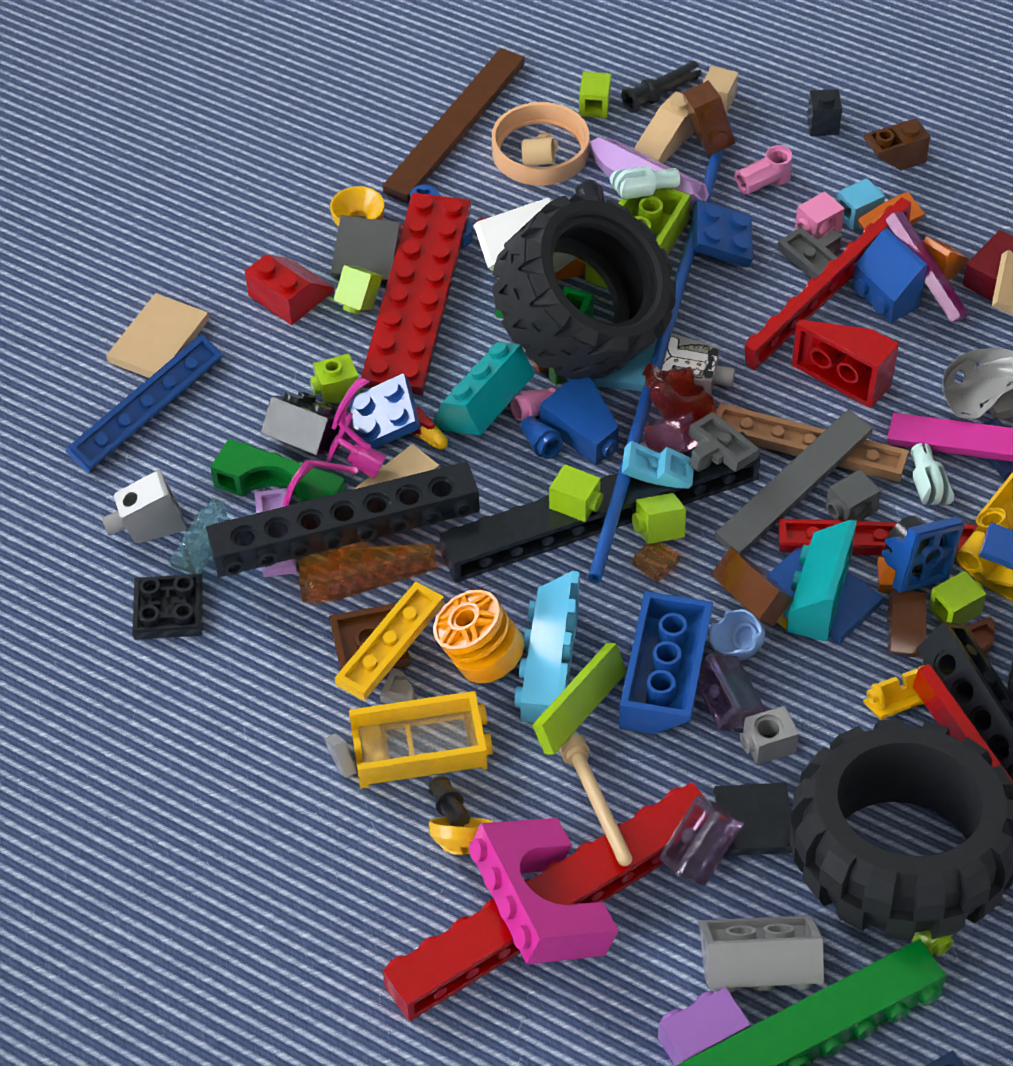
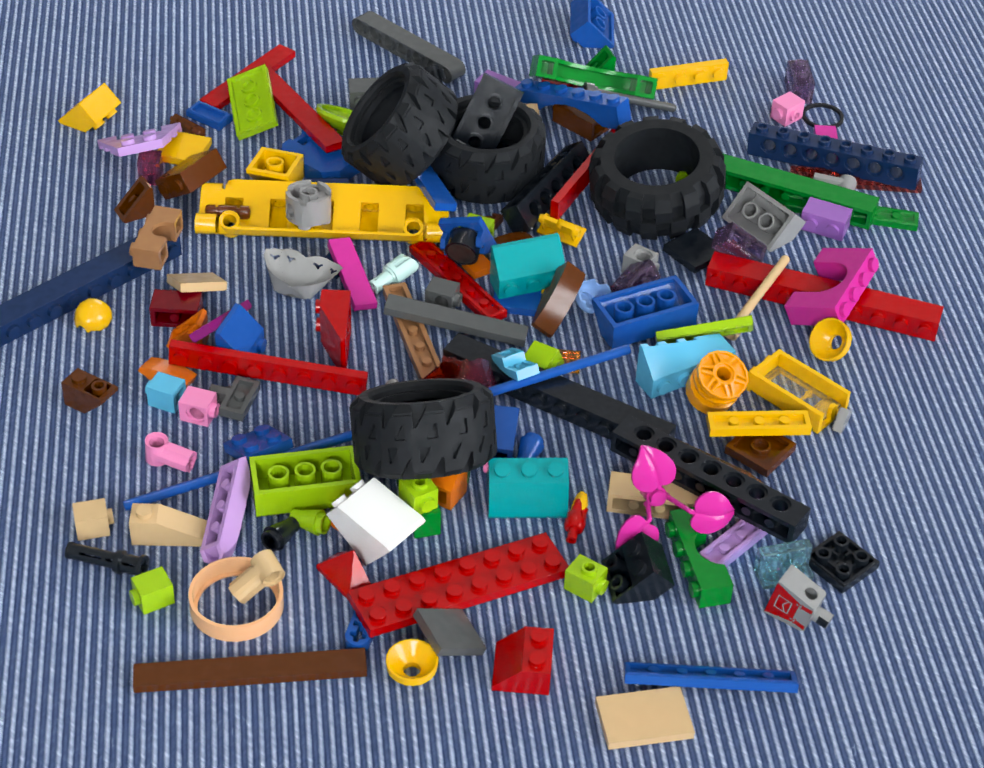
camera: 130 degrees left, 10 degrees down
brick [333,265,383,314] -> none
plate [349,373,421,449] -> none
black axle [428,776,470,827] -> none
lime brick [549,464,603,522] -> none
light aqua arm [610,166,680,199] -> none
reddish brown brick [682,80,735,155] -> none
dark grey hinge [688,412,760,472] -> none
black brick [807,89,842,136] -> none

